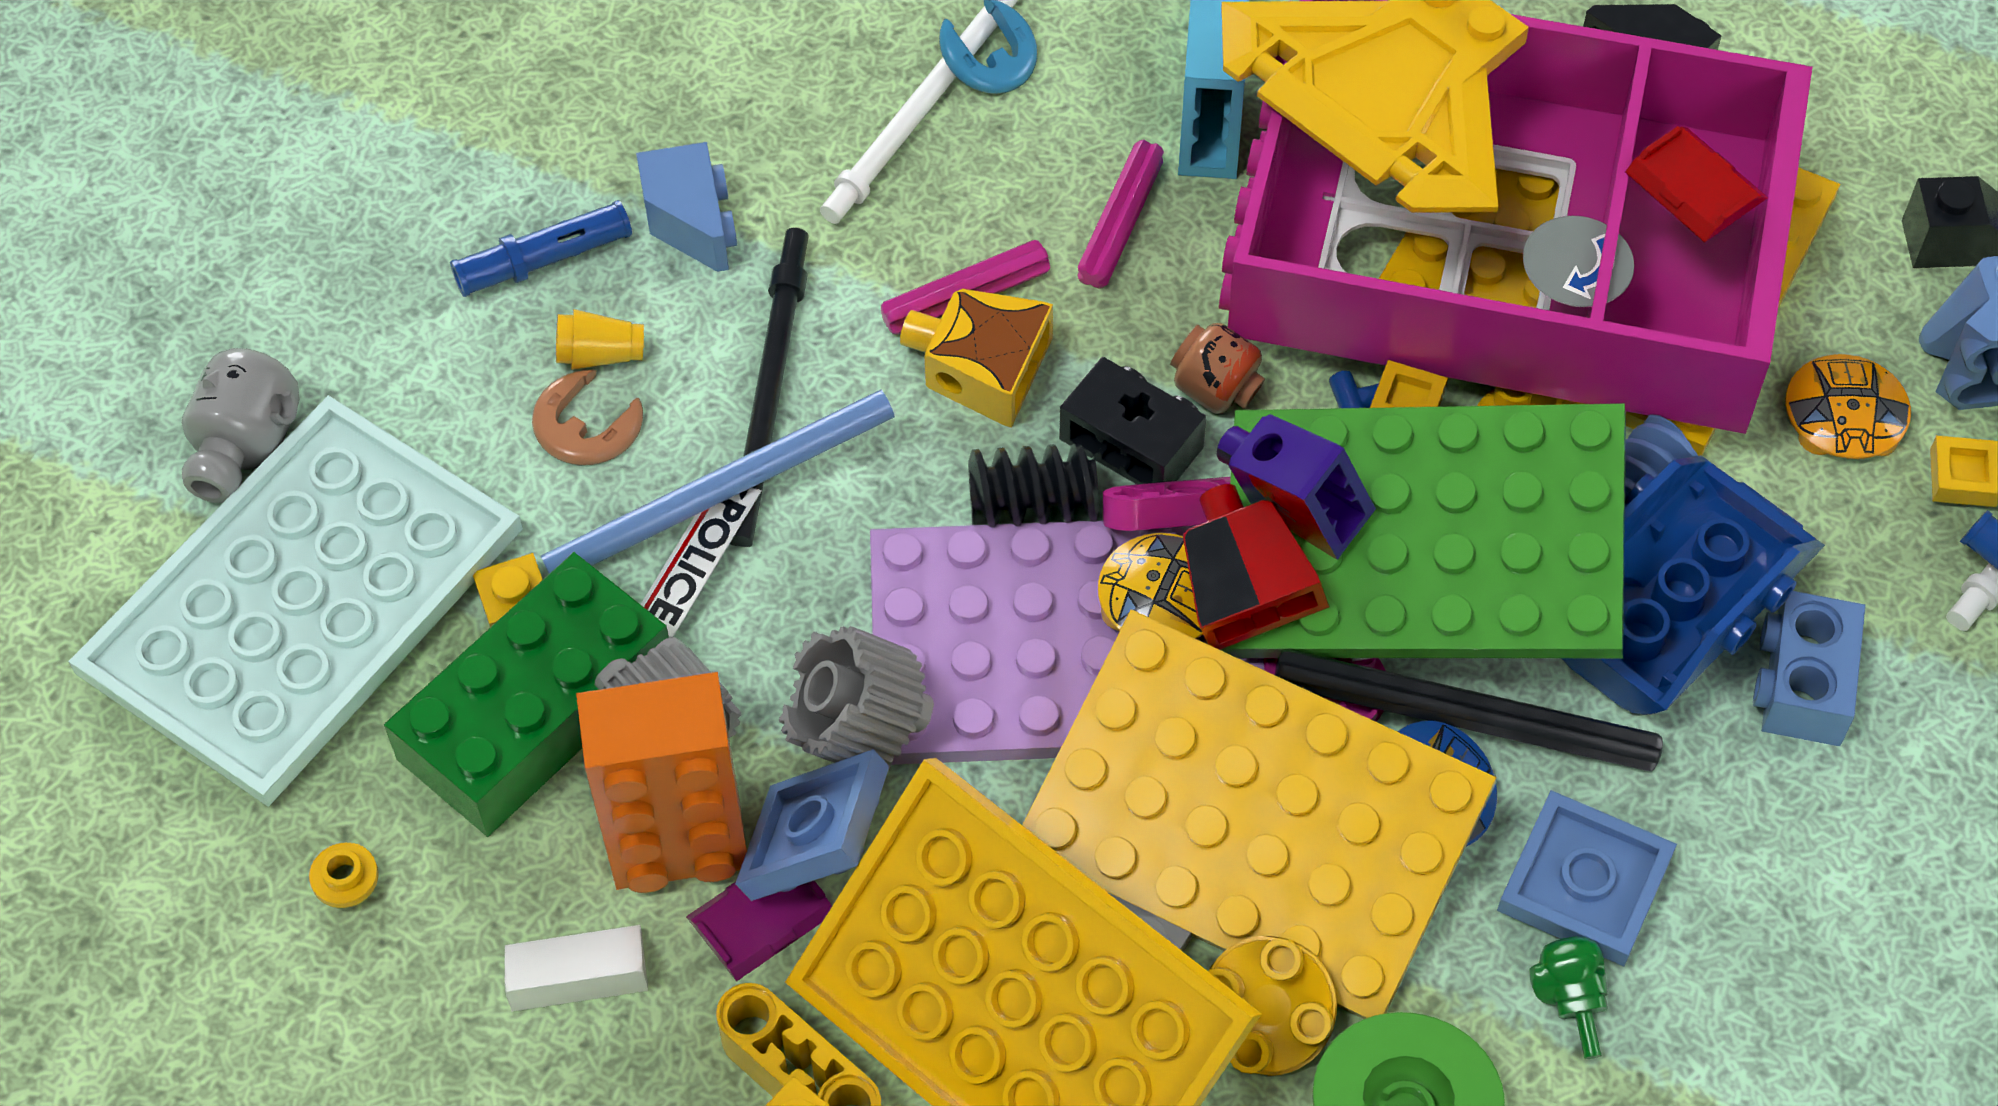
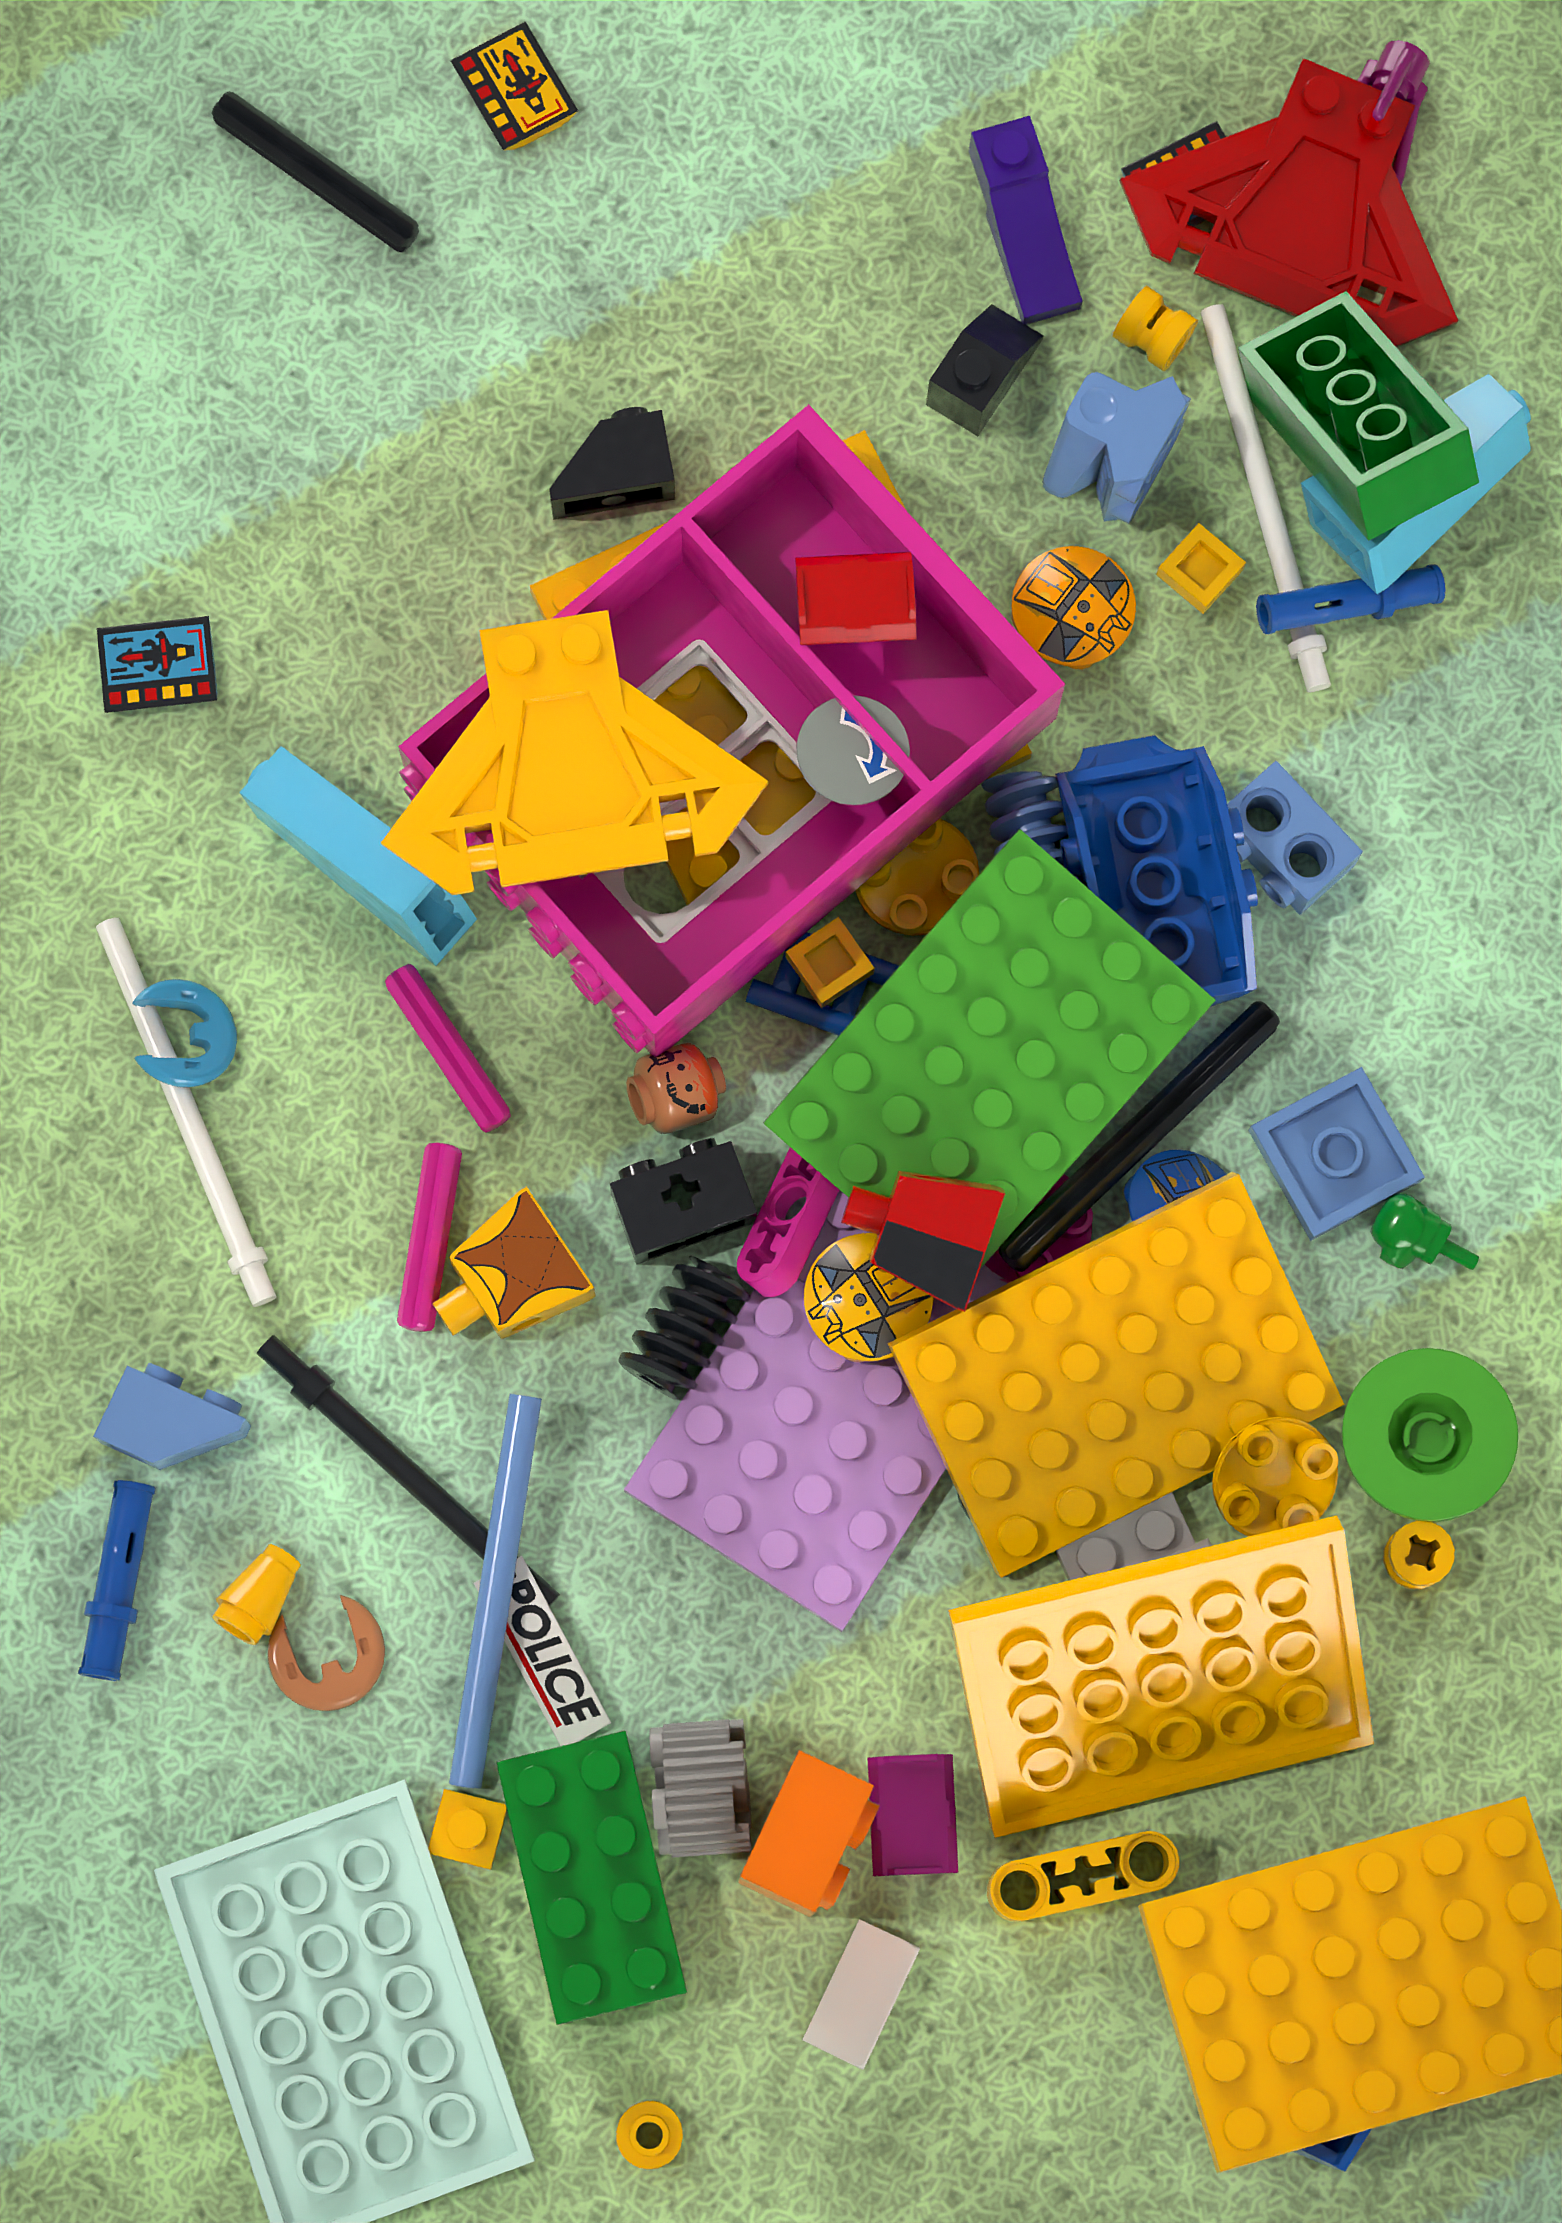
camera: 60 degrees left, 20 degrees up
light grey piece [182,348,300,503] -> none
medium blue plate [735,749,889,901] -> none
light grey brick [779,626,934,770] -> none
dark purple torso [1217,414,1376,560] -> none

